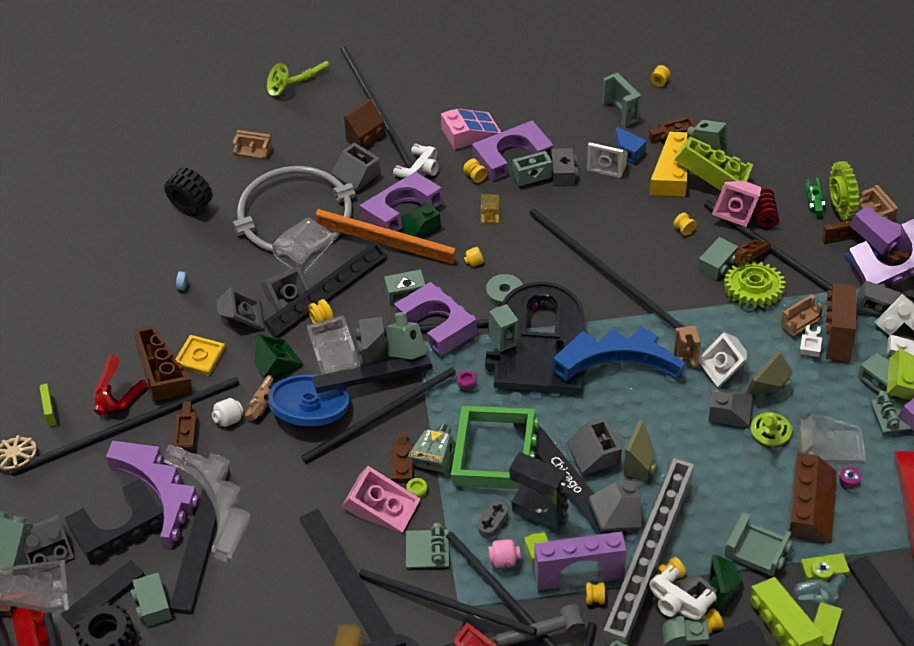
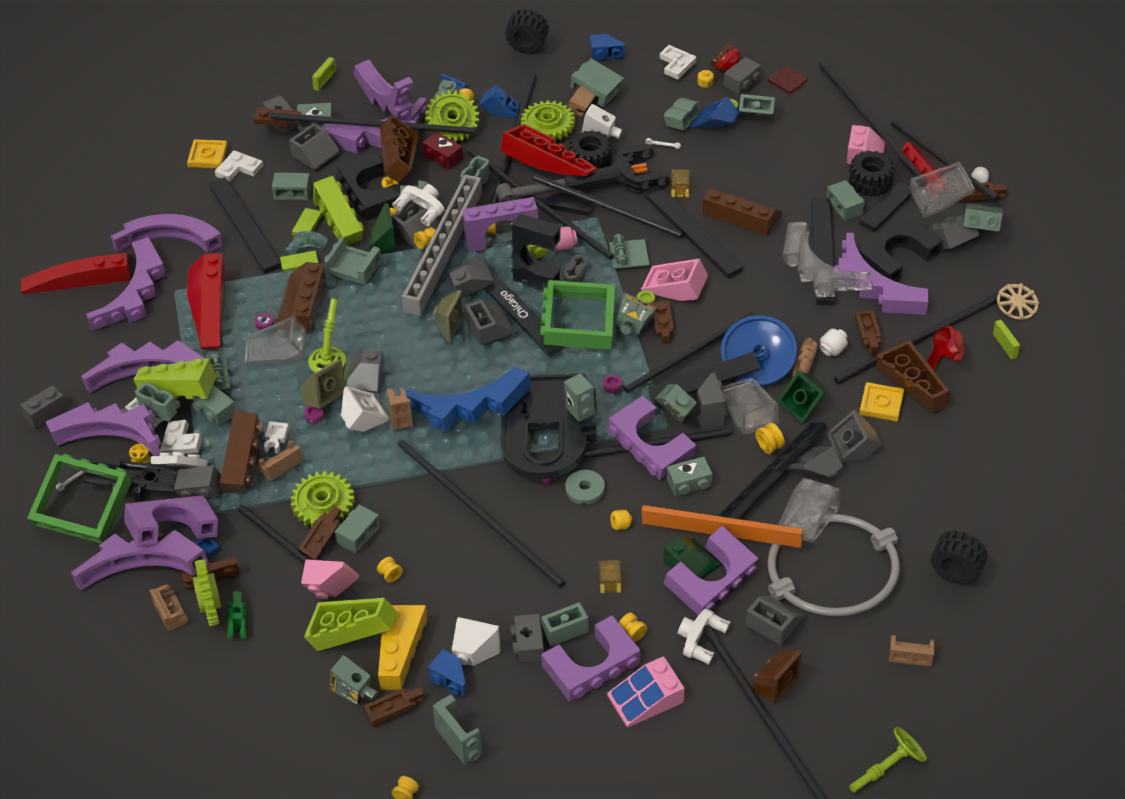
camera: 175 degrees right, 0 degrees up
light blue tile [176,271,187,290] -> none
dark red piece [754,188,780,228] -> none
lime tile [811,558,834,581] -> none
none -> reddish brown slope [702,188,782,236]

